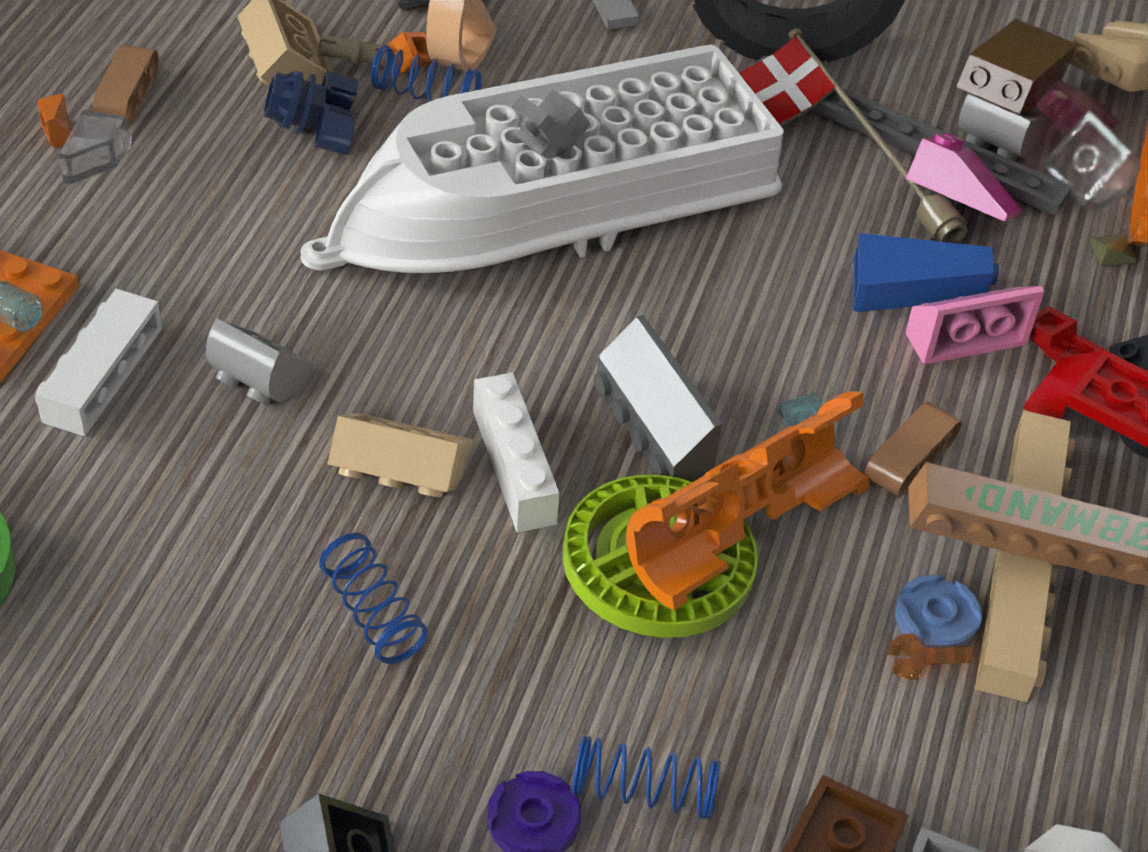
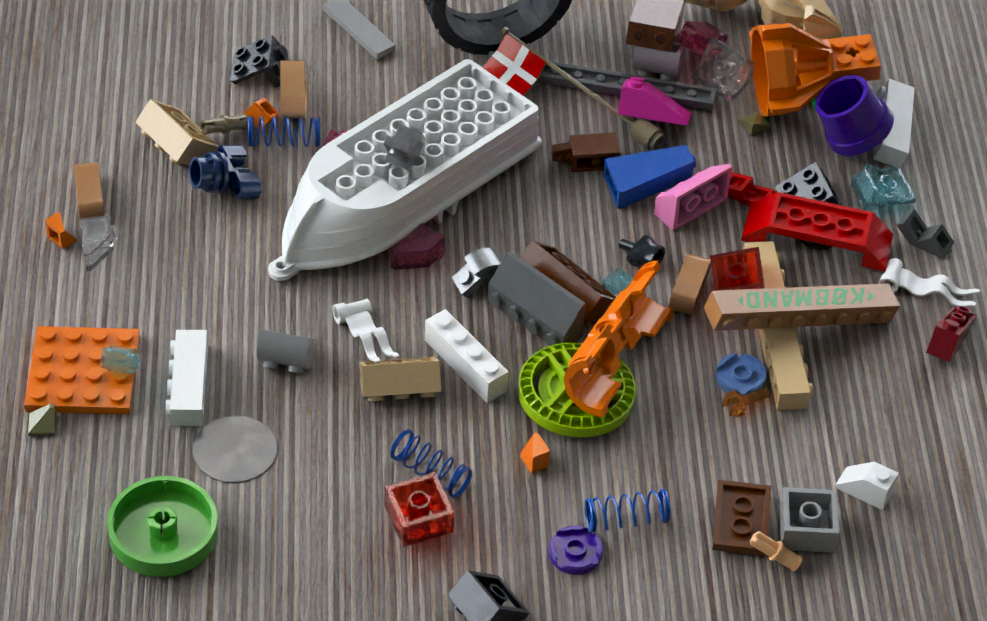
camera: 20 degrees left, 0 degrees up
none -> flat silver sticker [193,416,277,482]
none -> white flag [332,299,399,363]
none -> clear red brick [384,472,455,547]
none -> clear pink slope [391,223,446,270]
none -> flat silver brick [451,248,504,298]
none -> reddish brown slope [520,240,616,324]
none -> orange slope [520,432,550,474]
none -> reddish brown hinge [551,132,620,172]
none -> black piece [619,235,665,266]
none -> clear red slope [710,247,765,291]

